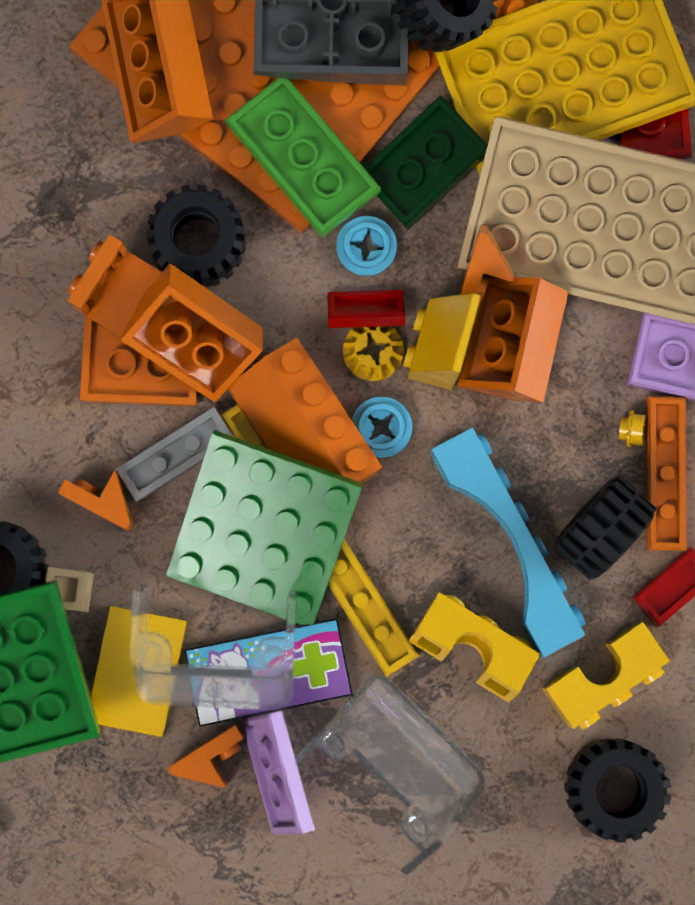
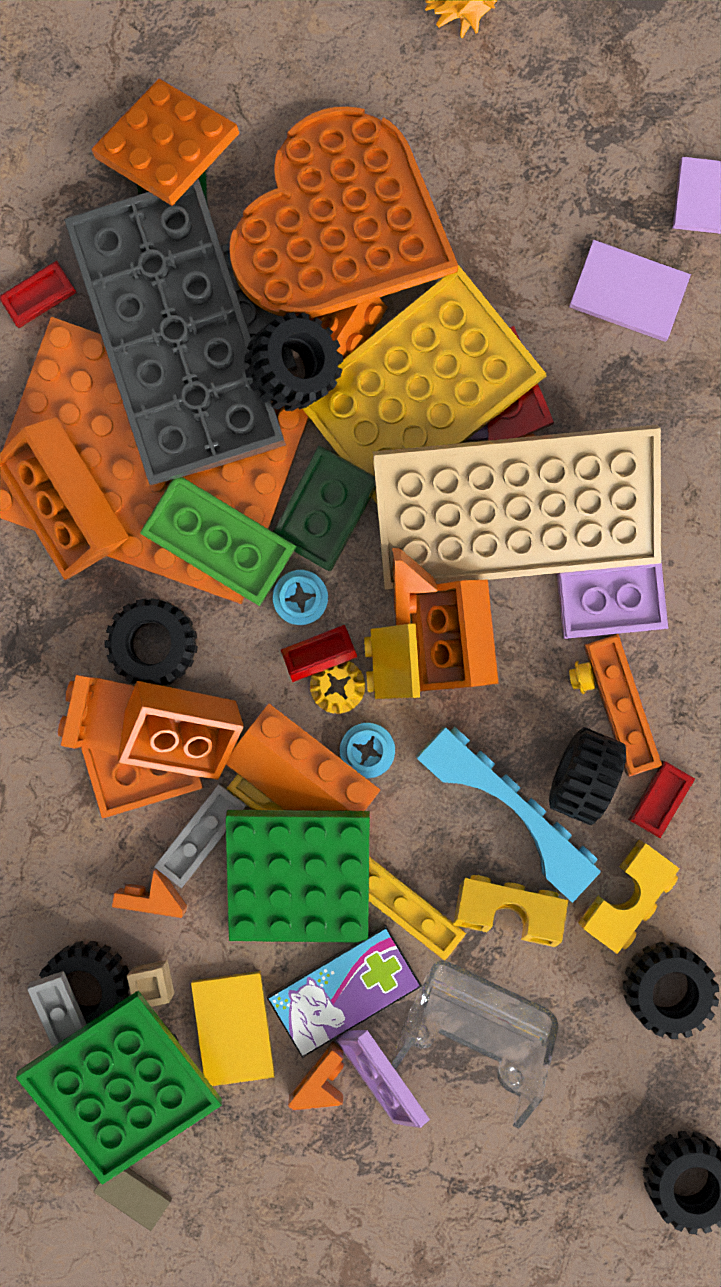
camera: 15 degrees left, 5 degrees up
clear windscreen [130,584,298,710] -> none

